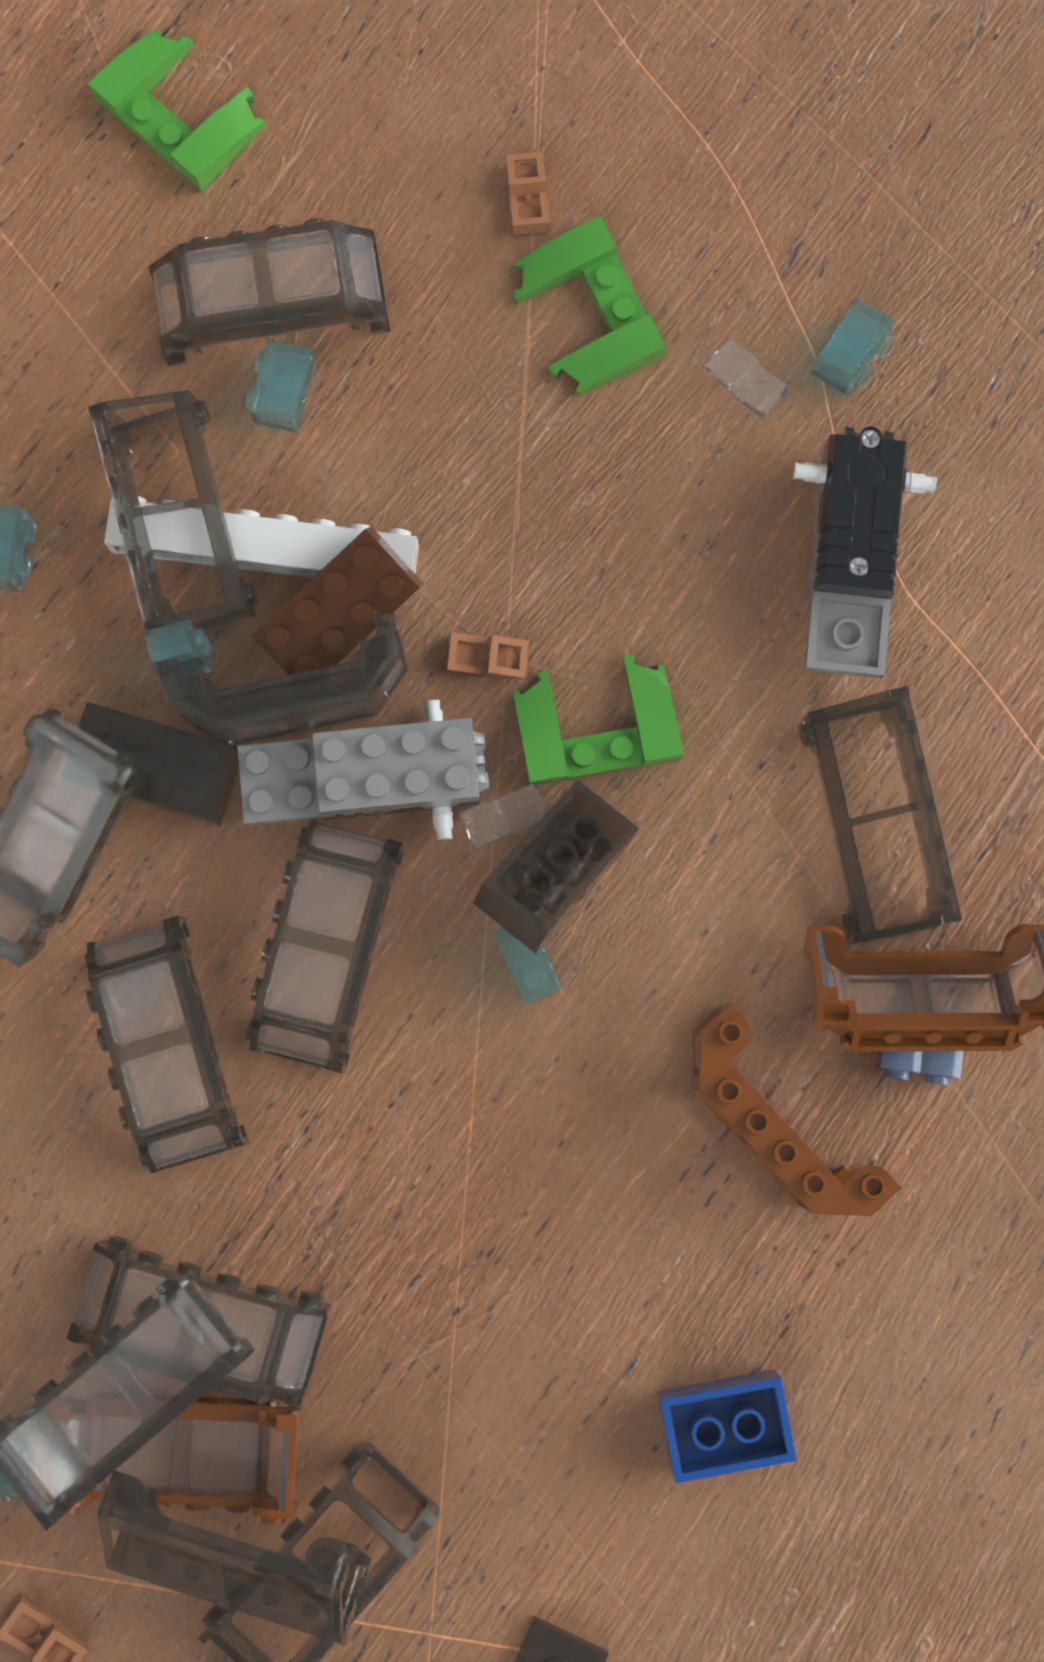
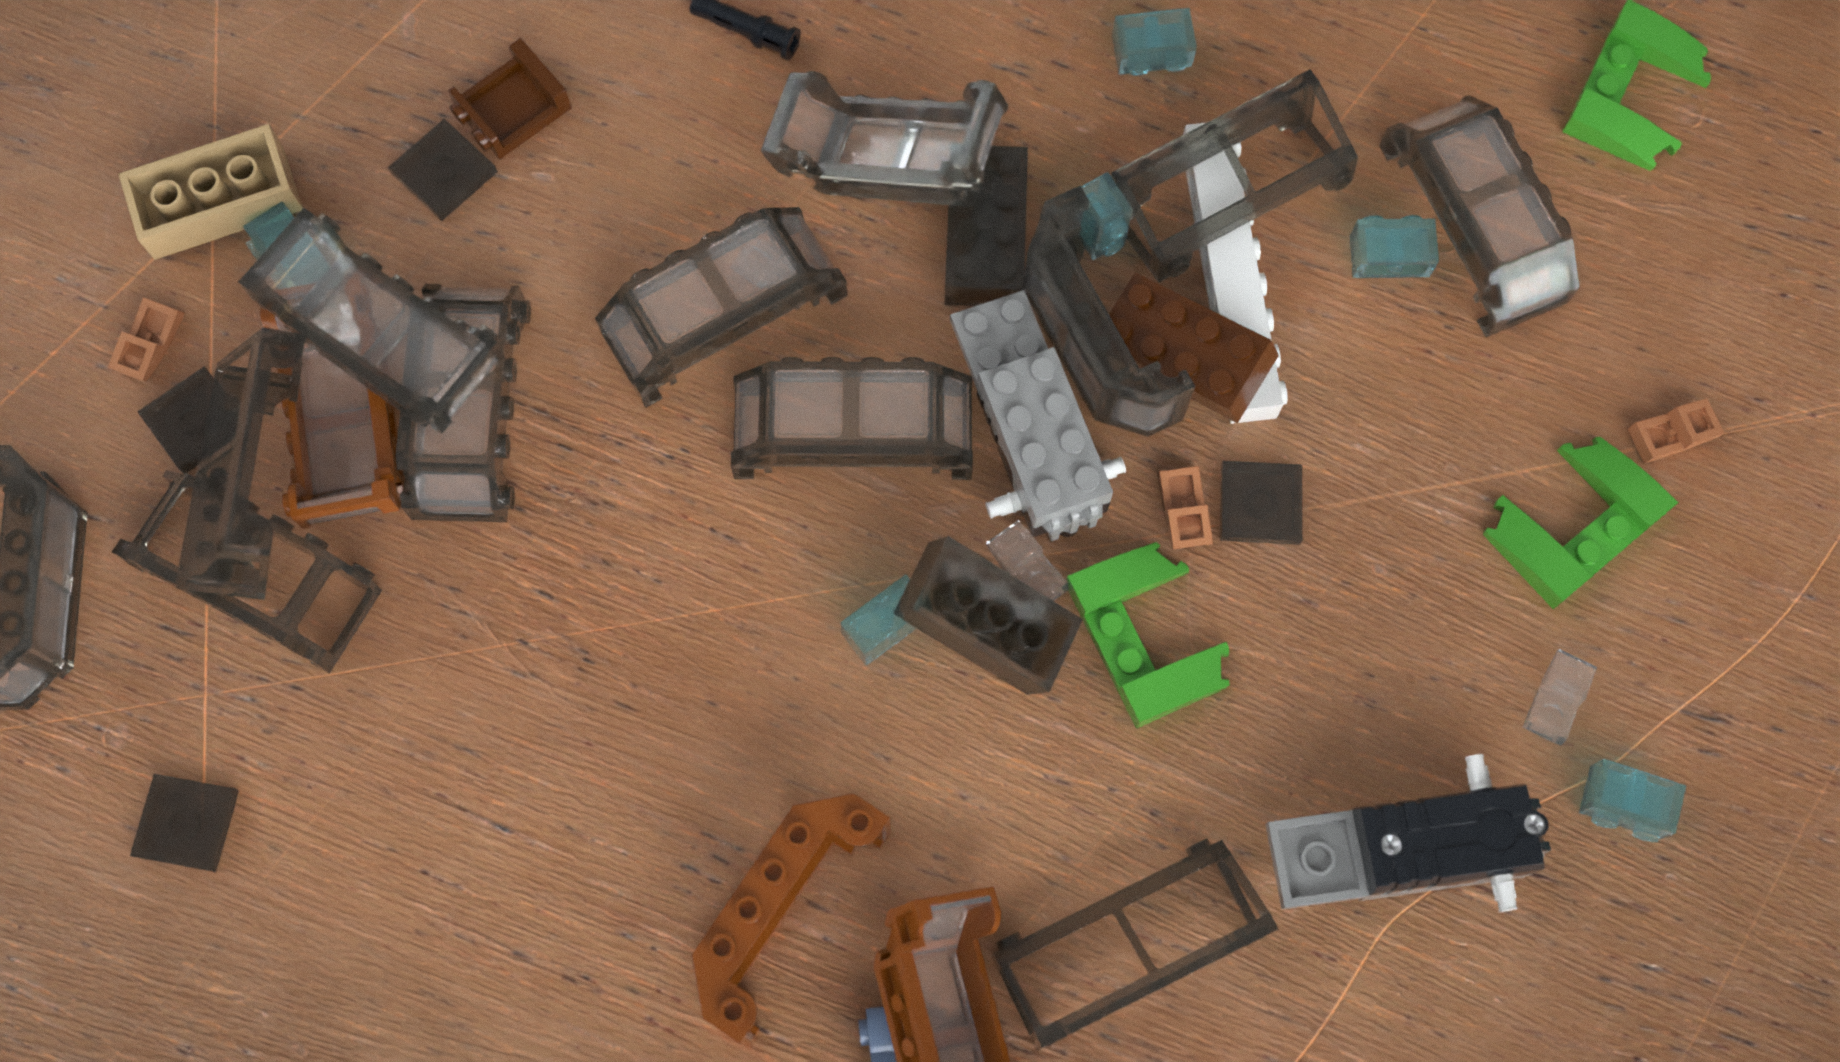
camera: 75 degrees right, 10 degrees down
blue brick [657,1369,797,1483] -> none
none -> clear smoke tile [138,366,251,475]
none -> clear smoke tile [1220,461,1303,545]

